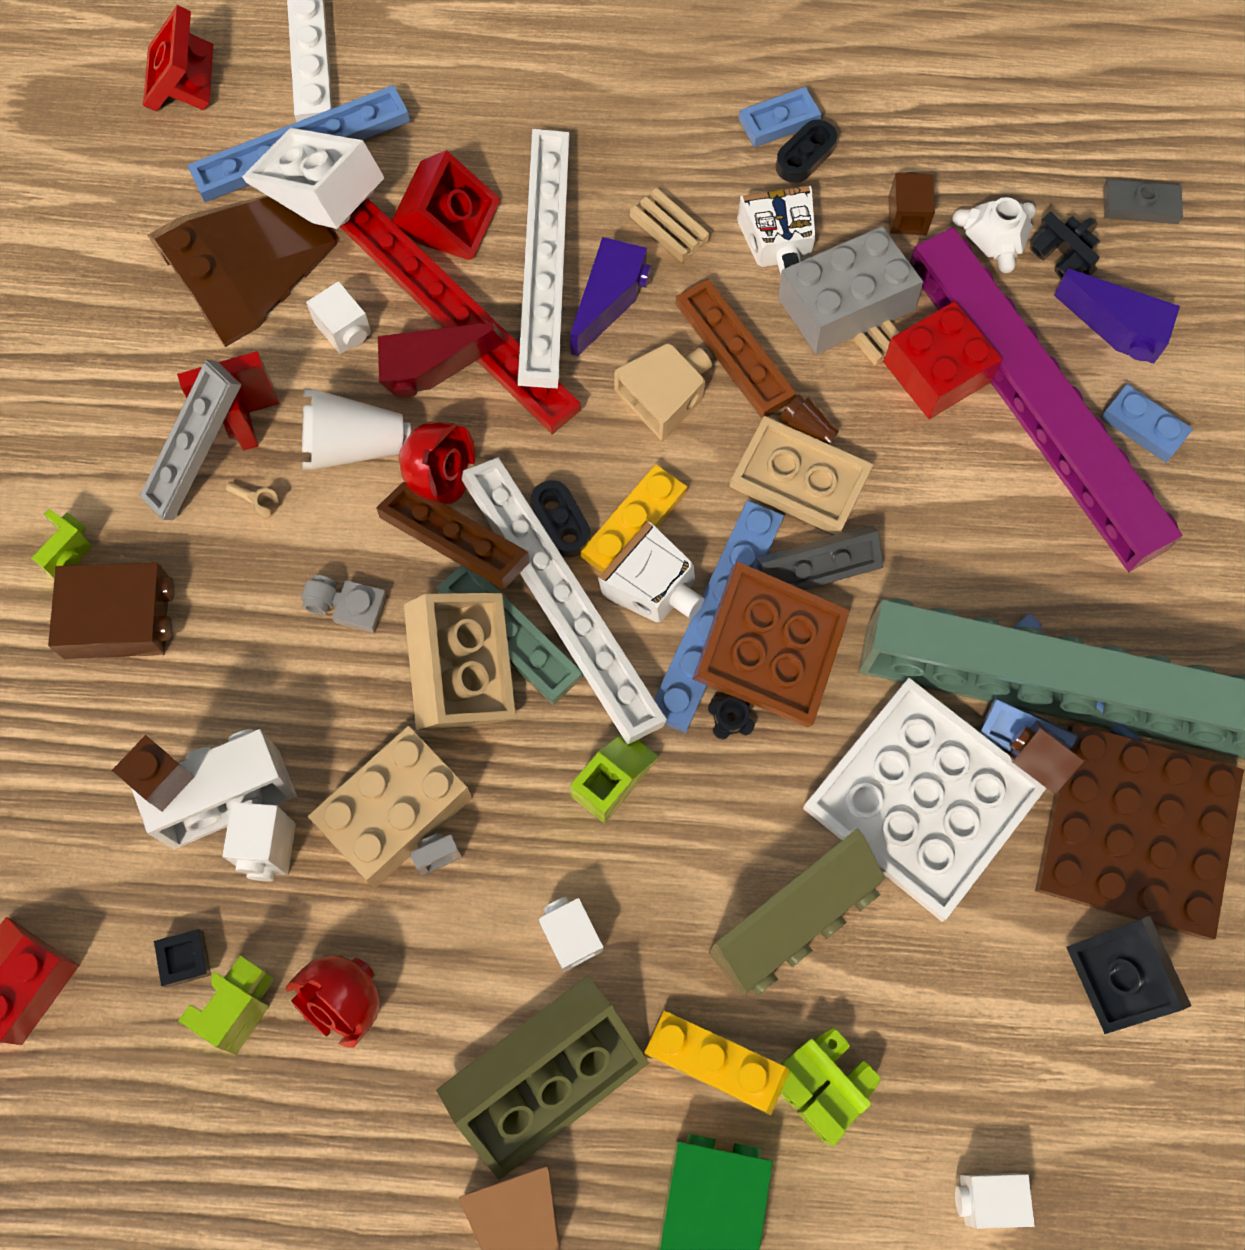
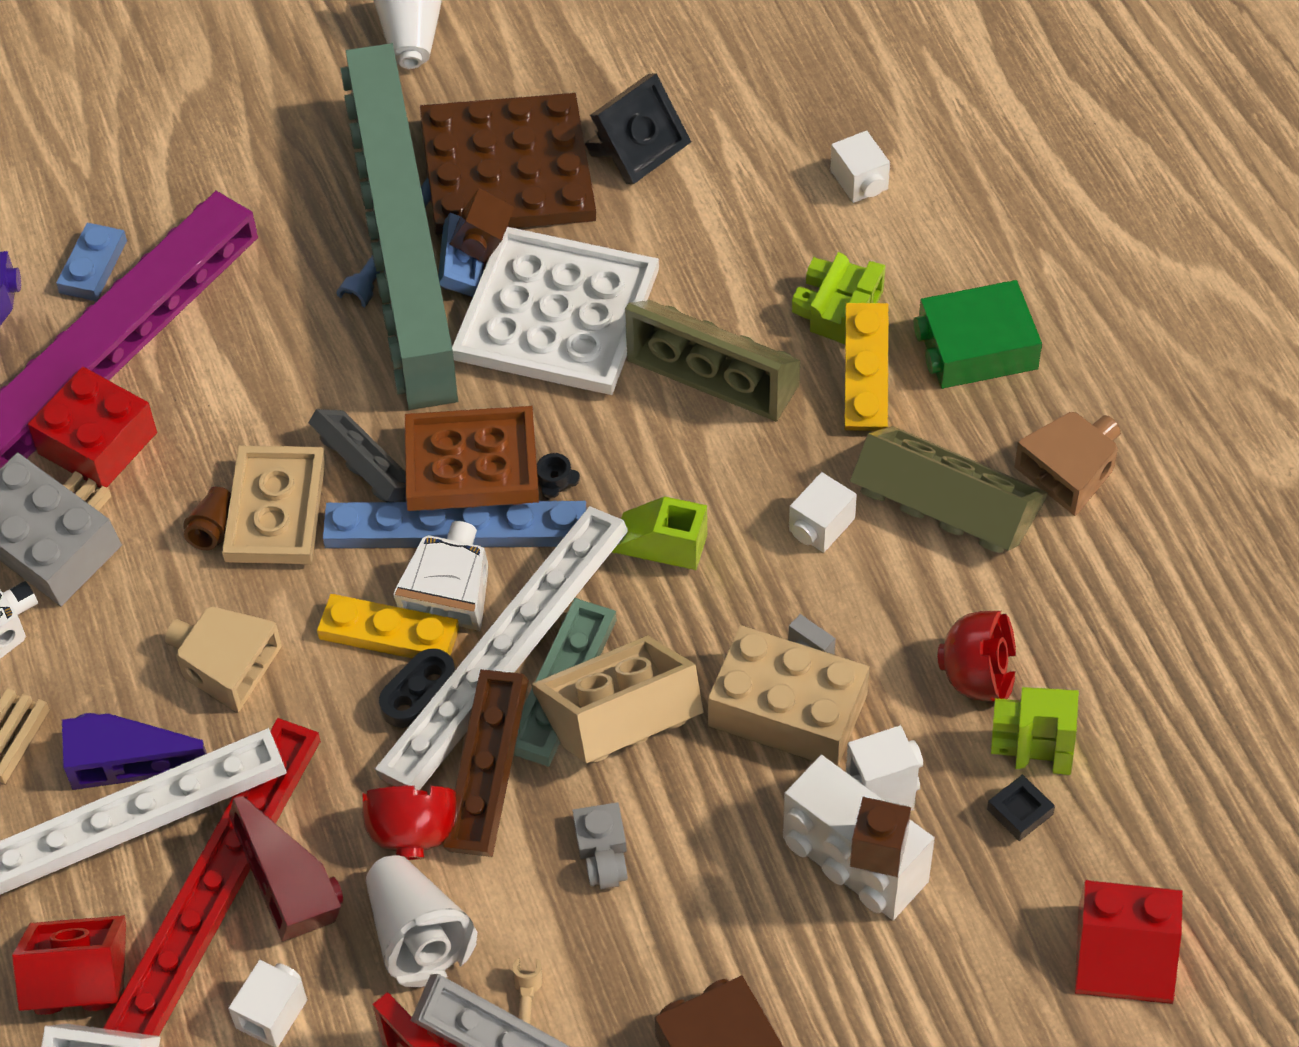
camera: 110 degrees left, 15 degrees down
dark orange plate [676,278,797,419] -> none

